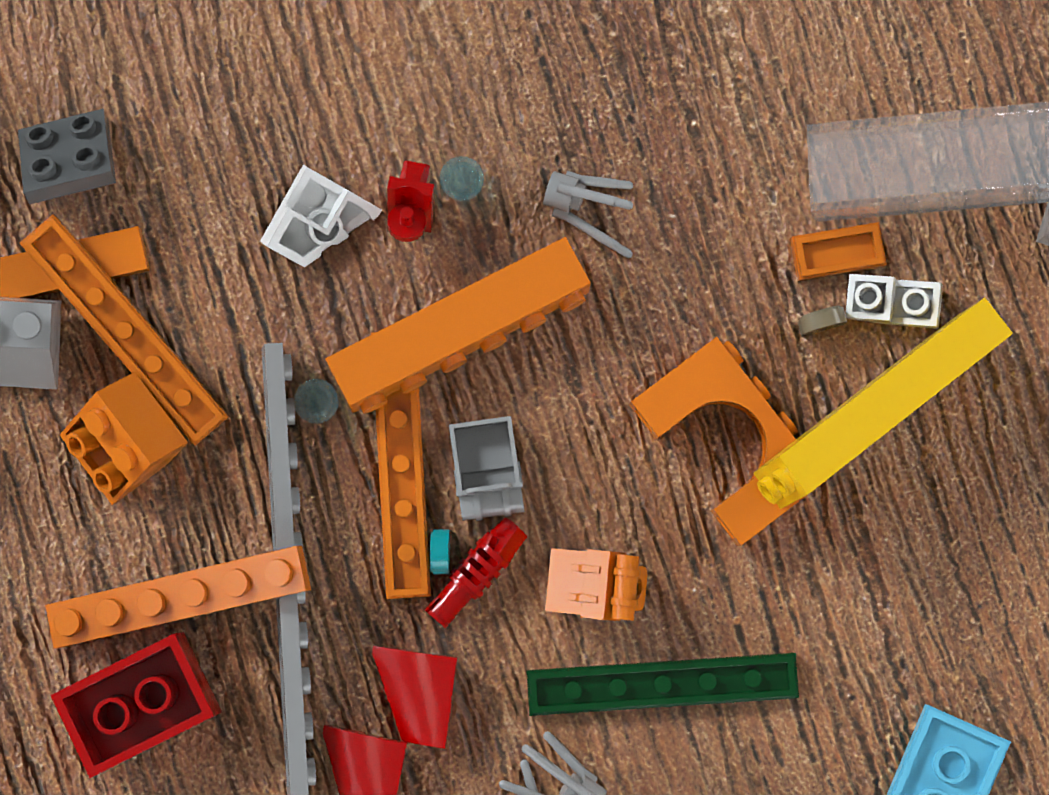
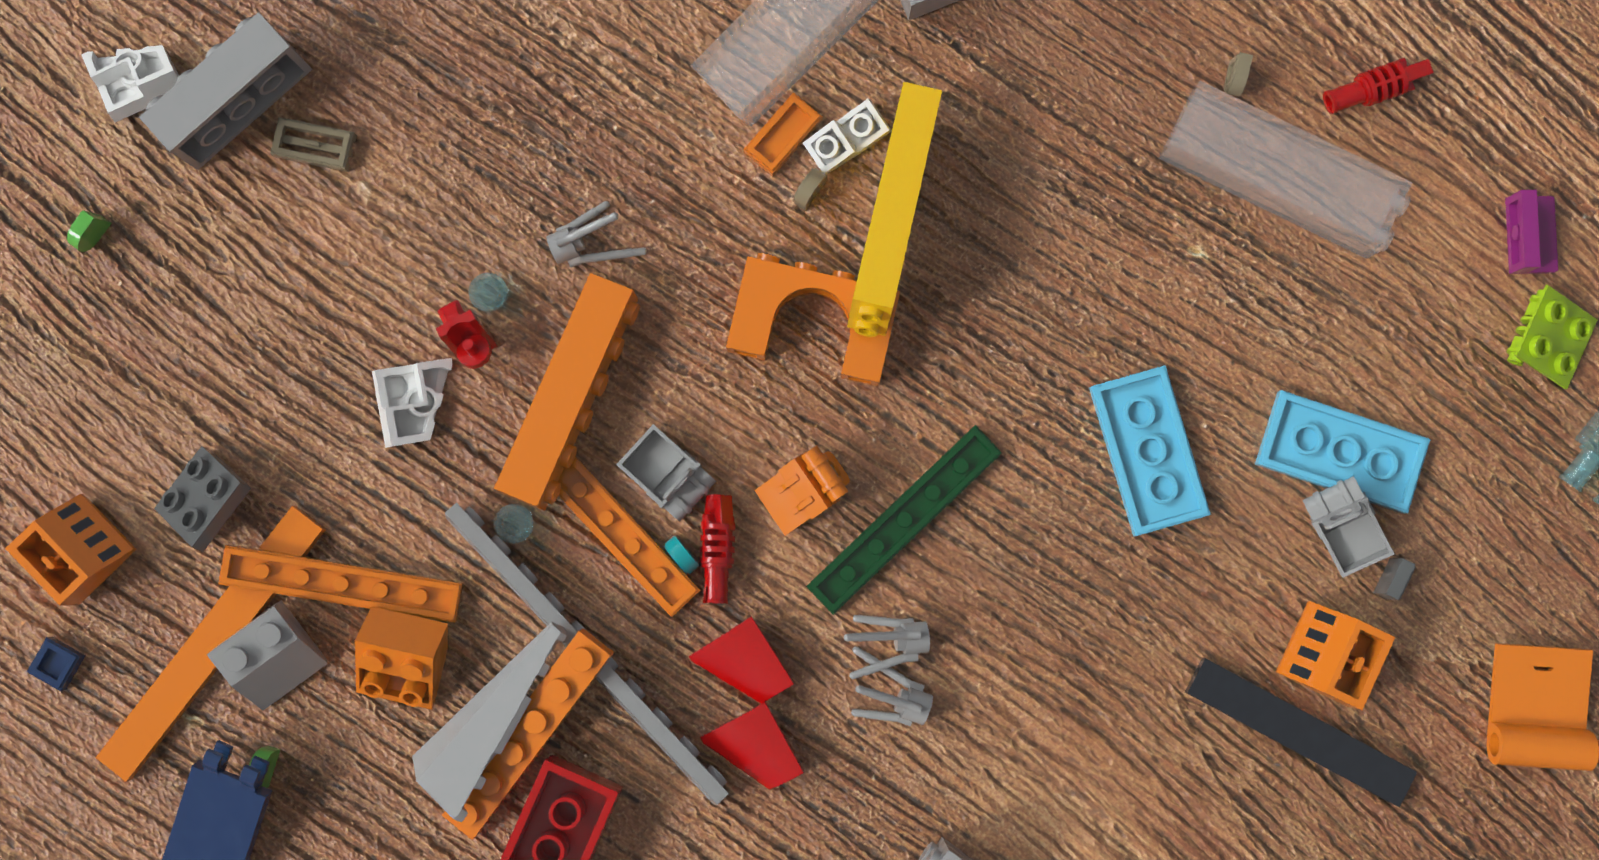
camera: 40 degrees left, 0 degrees up
none -> light grey wedge [412,622,567,822]

